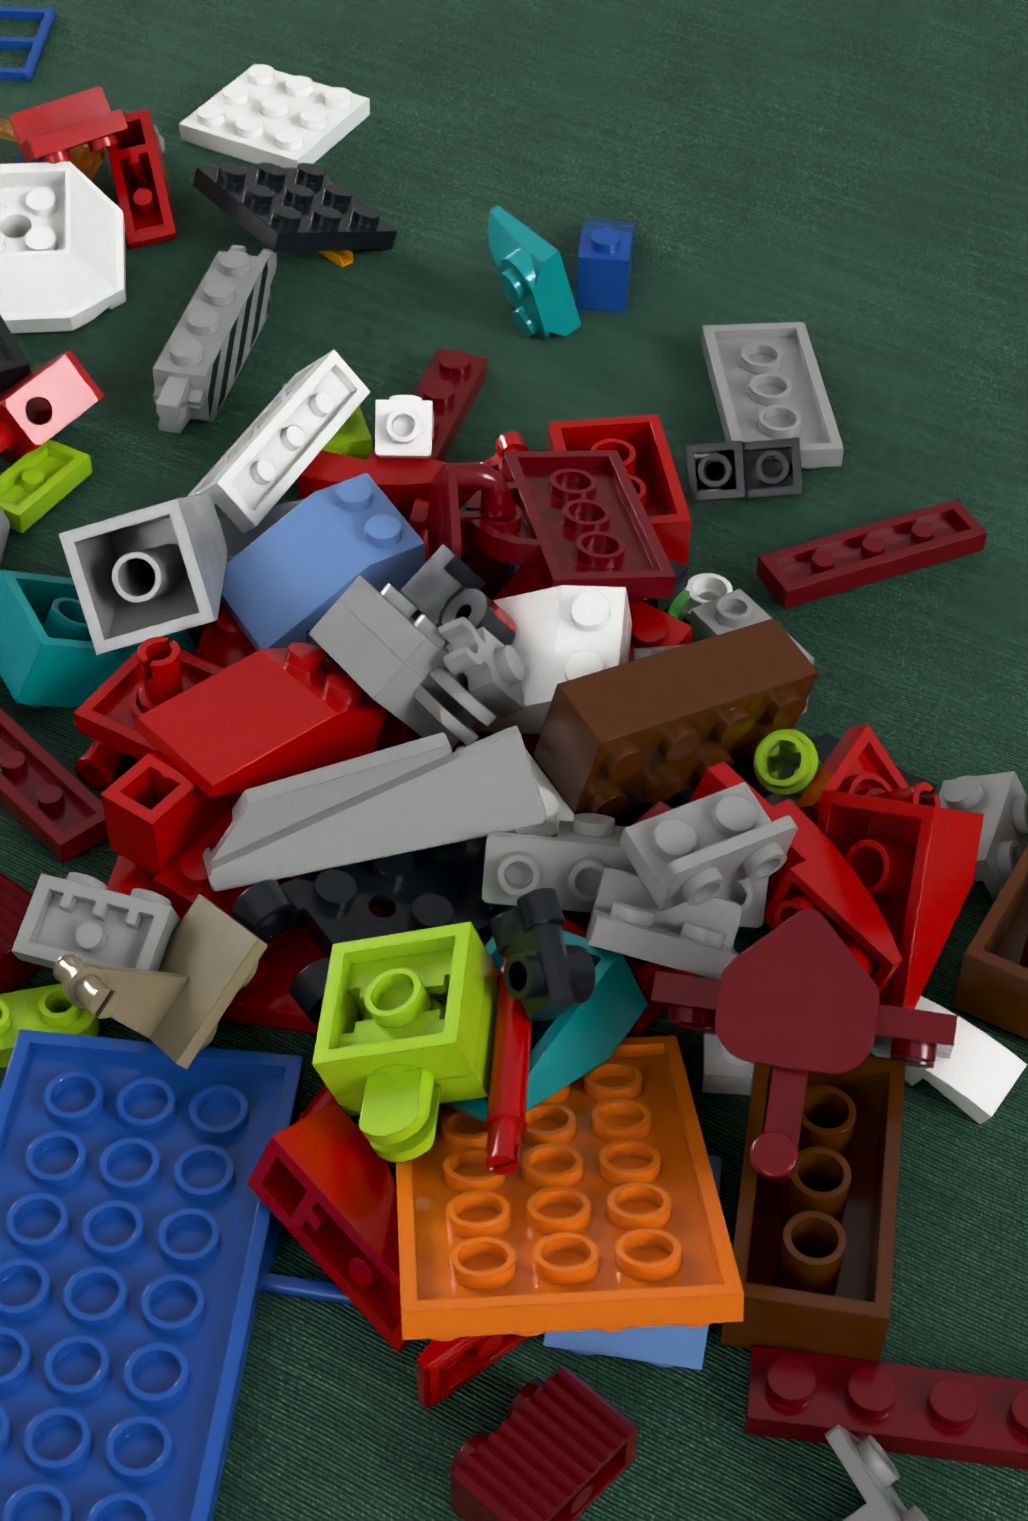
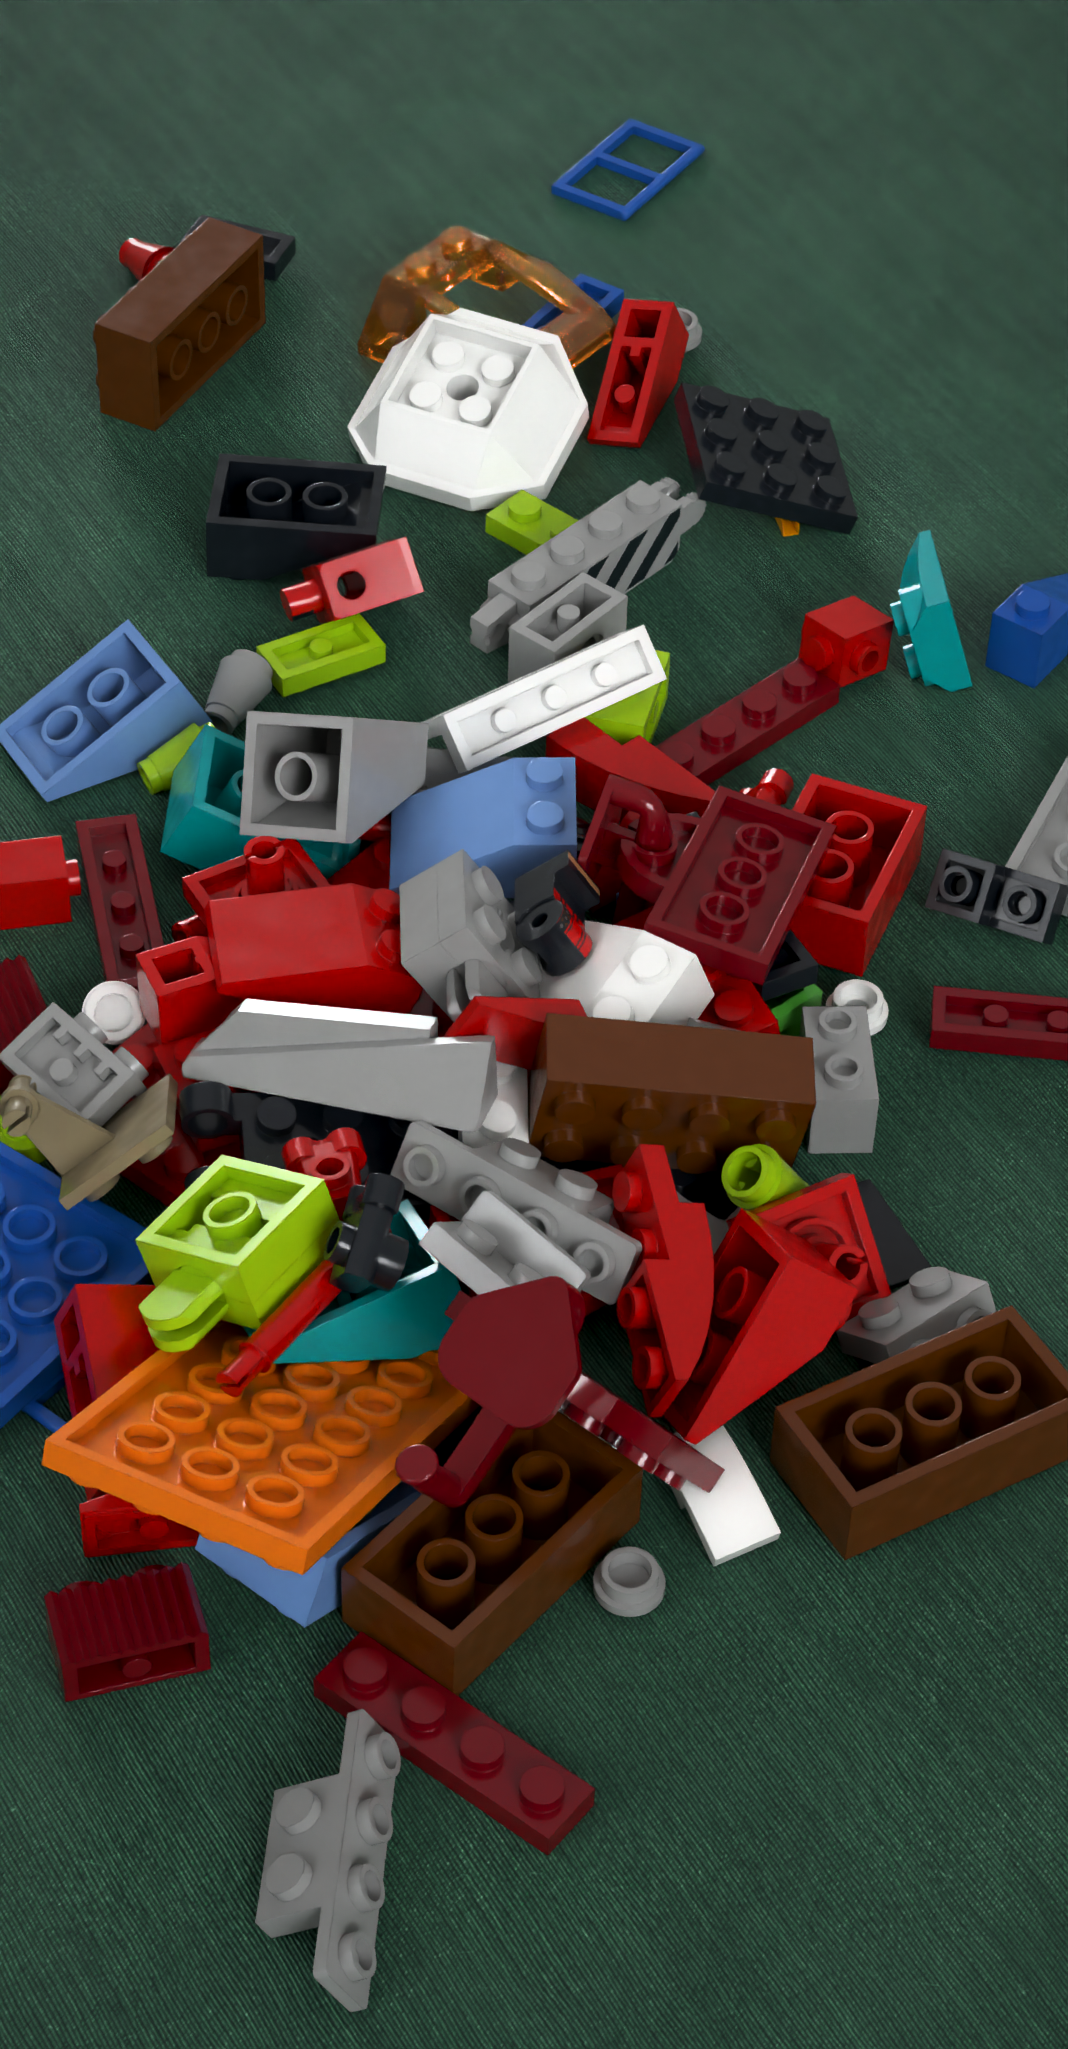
camera: 30 degrees right, 0 degrees up
red bracket [9,86,128,164] -> none
white plate [179,64,370,168] -> none
white bracket [375,395,434,459] -> none
light grey plate [438,617,525,718] -> none
light grey bracket [619,782,798,912] -> none
none -> white tile [82,981,145,1045]
none -> red plate [281,1127,367,1222]
none -> red slope [443,996,588,1070]
none -> lime plate [485,490,579,555]
none -> light grey brick [508,572,628,682]
none -> light grey plate [593,1546,666,1617]
none -> red brick [798,595,894,688]

